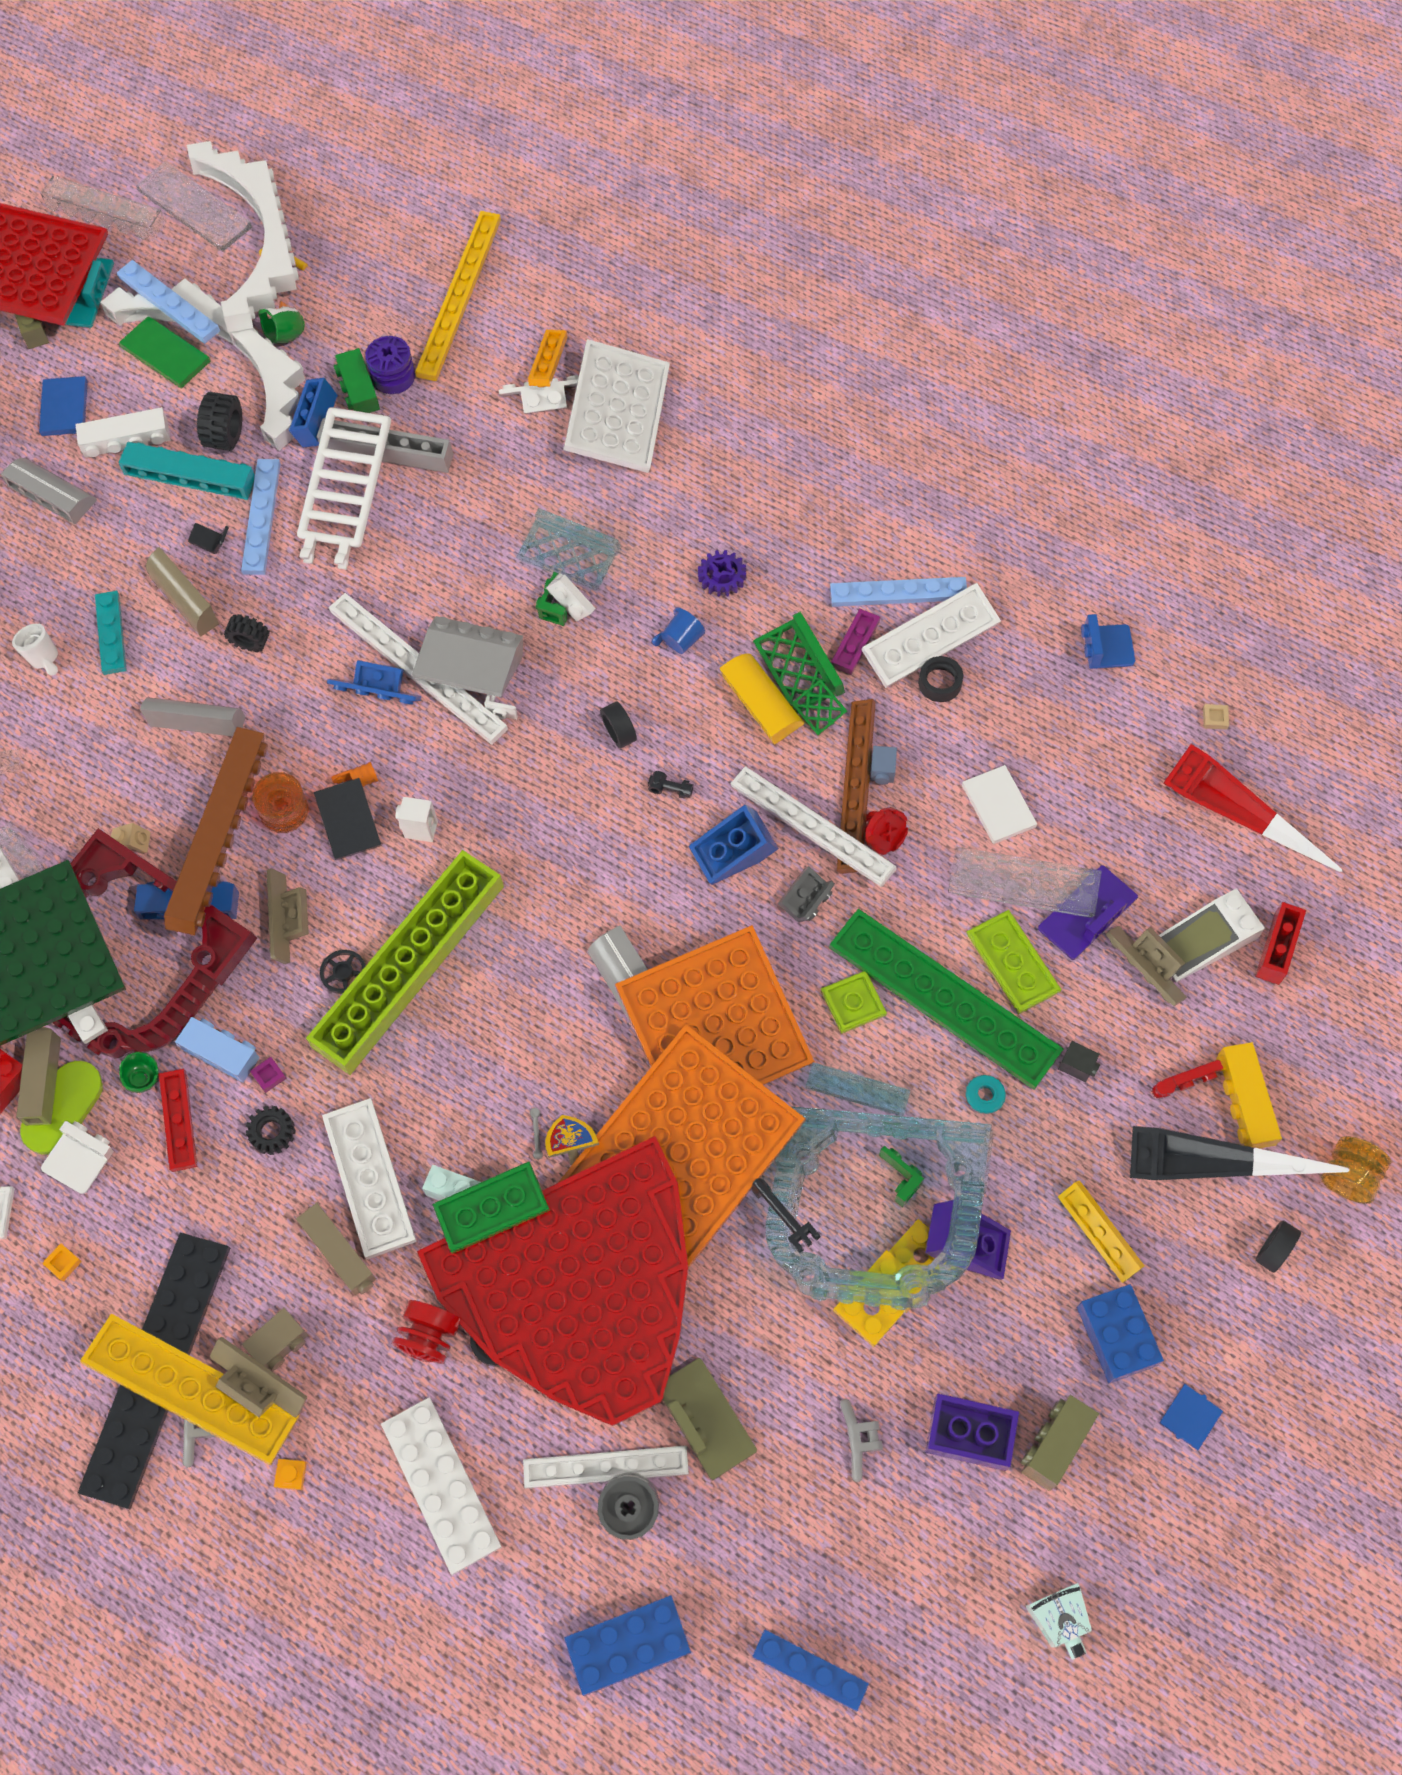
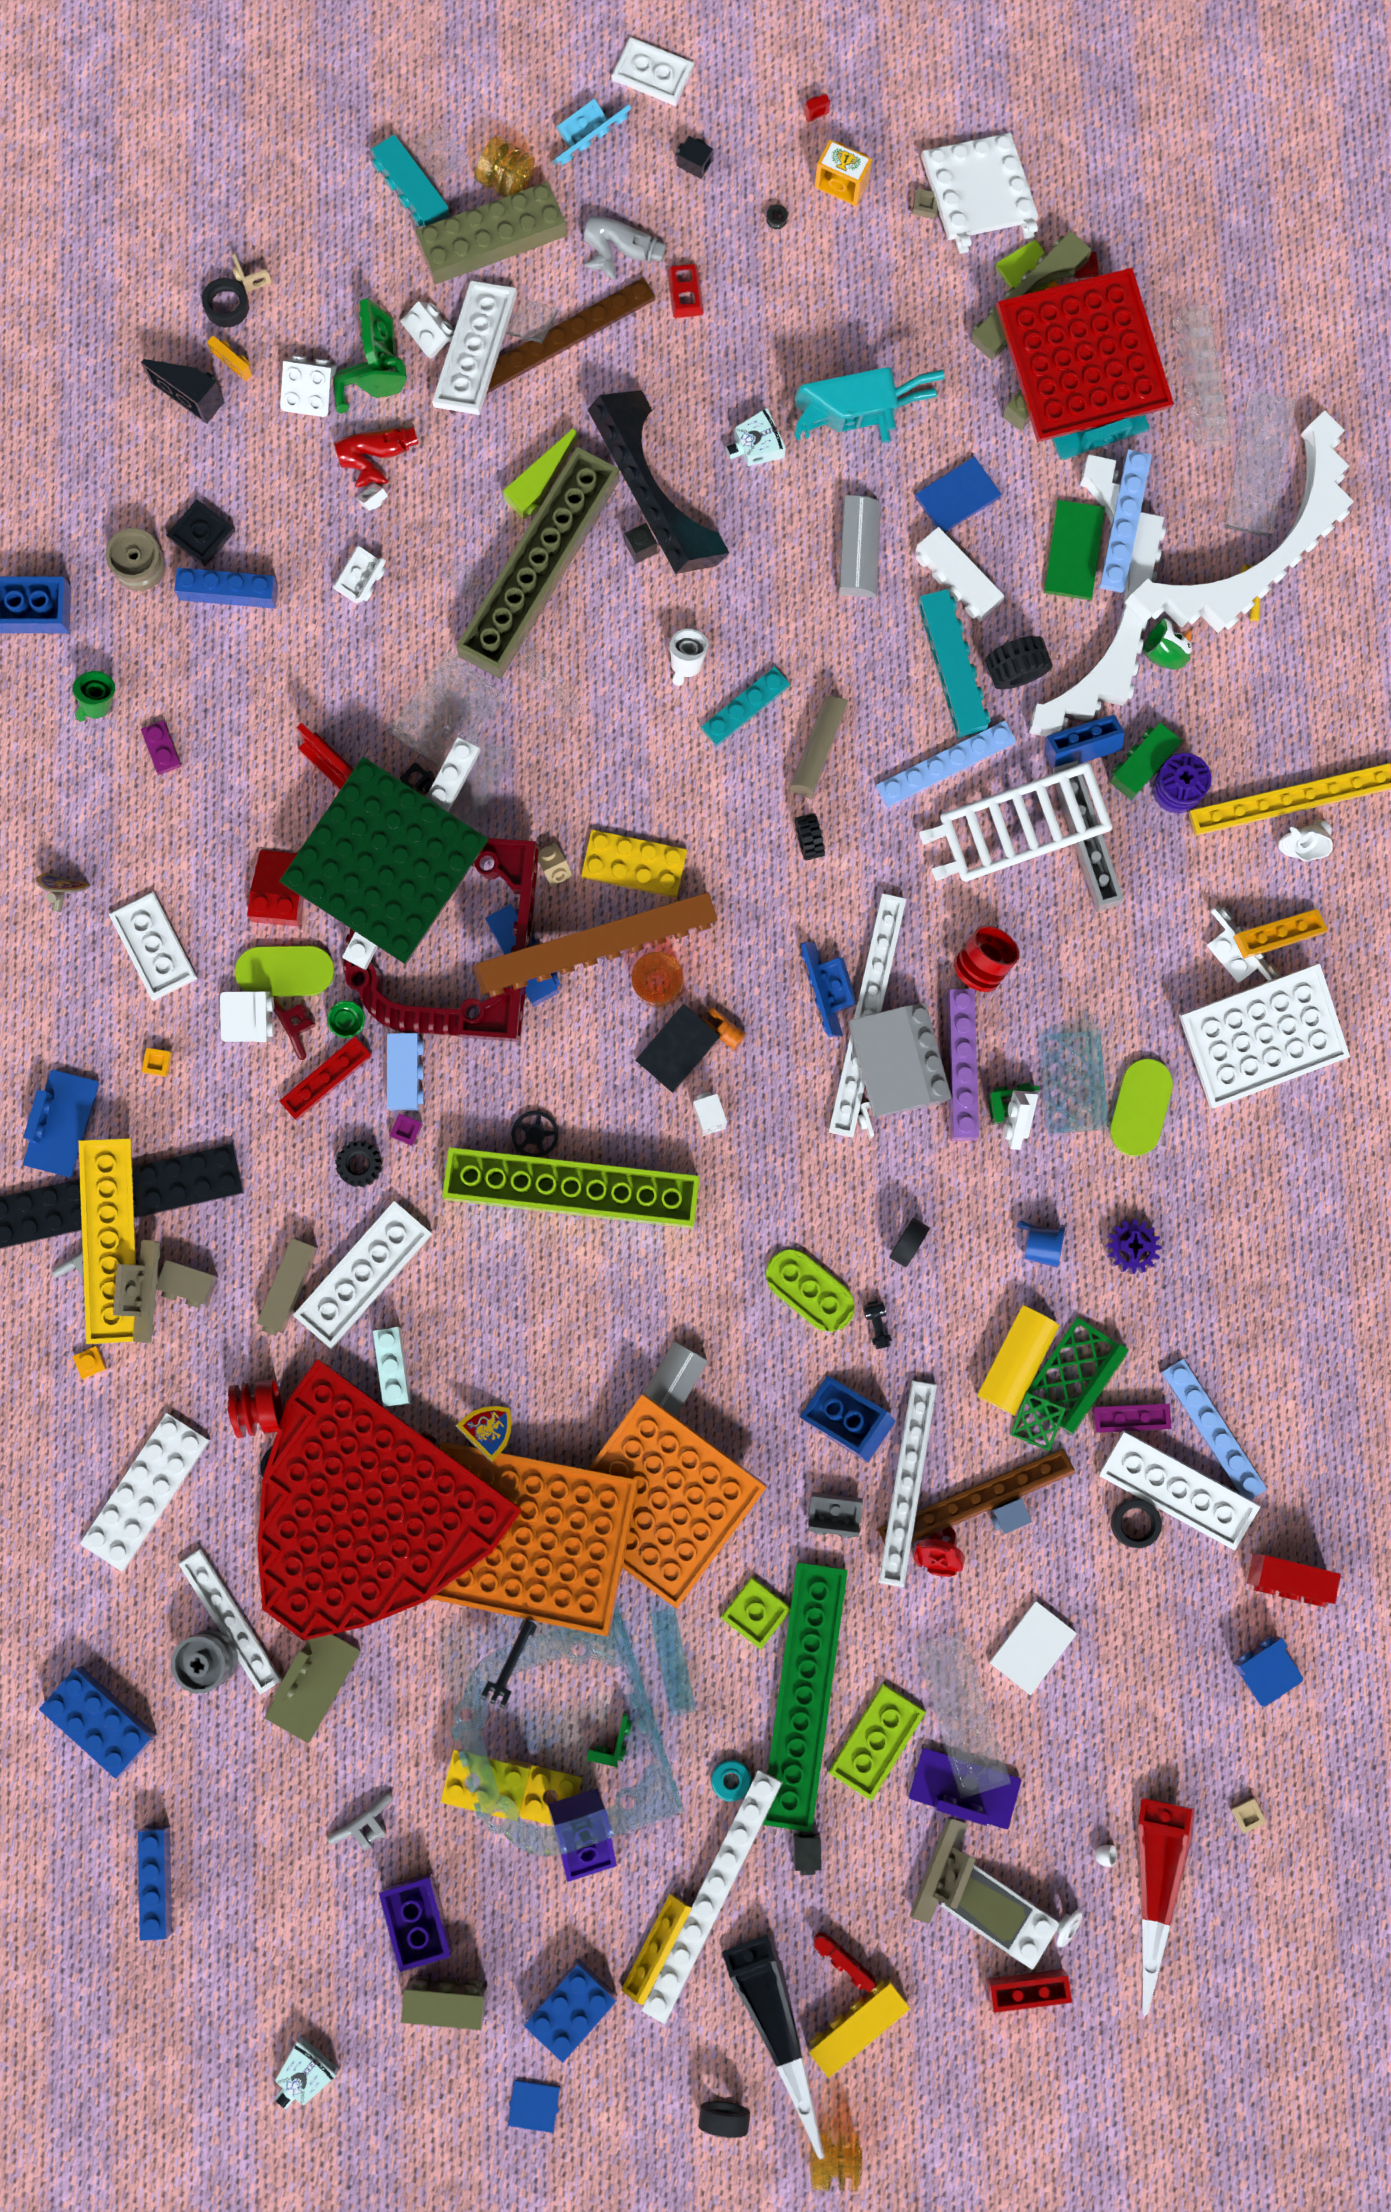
camera: 55 degrees right, 15 degrees up
dark tan brick [16,1027,61,1125] -> none
light grey brick [140,697,245,736] -> none
black bracket [188,523,229,554] -> none
dark tan bracket [266,868,309,964] -> none
green tile [432,1161,550,1254] -> none
light grey hinge [530,1108,543,1160] -> none
none -> blue bracket [23,1070,99,1178]
none -> dark red piece [271,996,316,1060]
none -> yellow plate [581,830,687,898]
none -> white plate [642,1769,782,2024]
none -> lime tile [766,1249,855,1332]
none -> medium lavender brick [947,989,979,1141]
none -> red wheel [953,925,1020,992]
none -> white piece [1056,1909,1082,1947]
none -> white hinge [1095,1845,1117,1867]
none -> lime tile [1109,1059,1173,1156]
none -> red brick [1247,1553,1341,1608]
none -> white hair [1278,820,1333,861]

